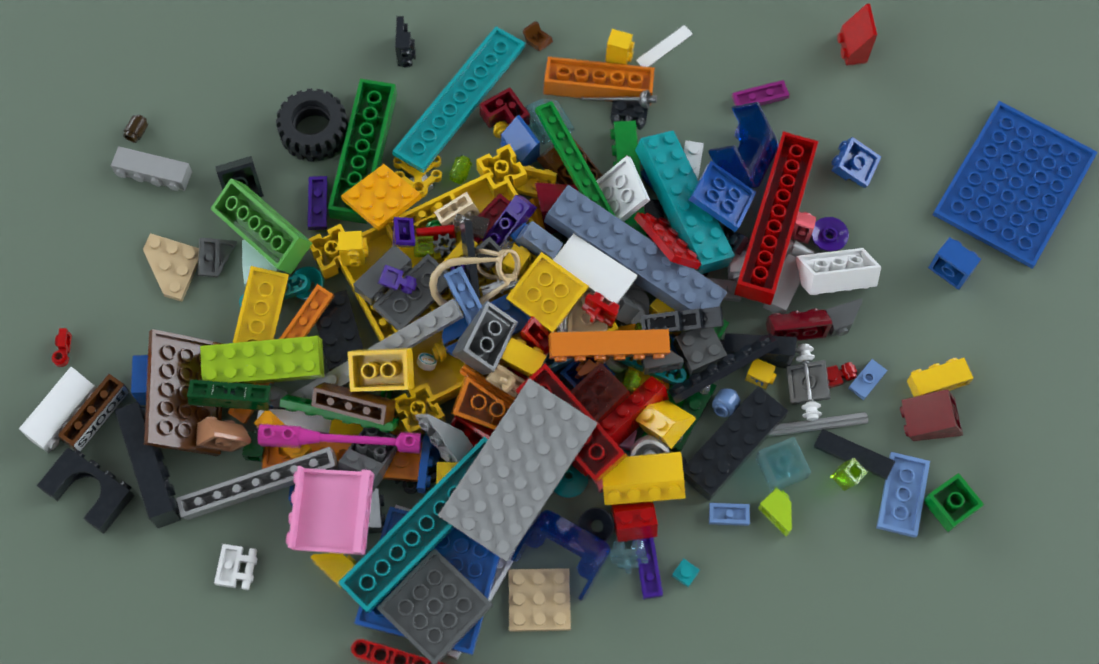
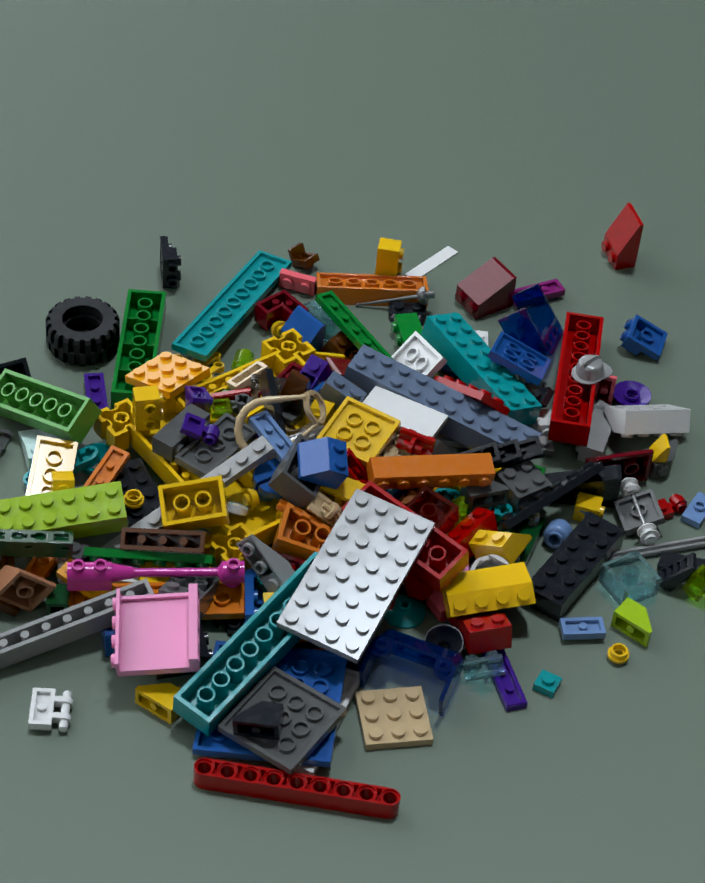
camera: 10 degrees left, 25 degrees down
none -> yellow brick [51,471,75,492]
none -> yellow plate [124,489,144,509]
none -> black slope [232,701,284,740]
none -> coral plate [279,268,317,296]
none -> reddish brown slope [281,369,310,404]
none -> blue slope [297,437,349,489]
none -> slope [455,257,517,320]
none -> light grey piece [571,355,613,385]
none -> yellow plate [607,643,629,664]
none -> yellow slope [649,434,670,463]
none -> black slope [657,552,697,592]

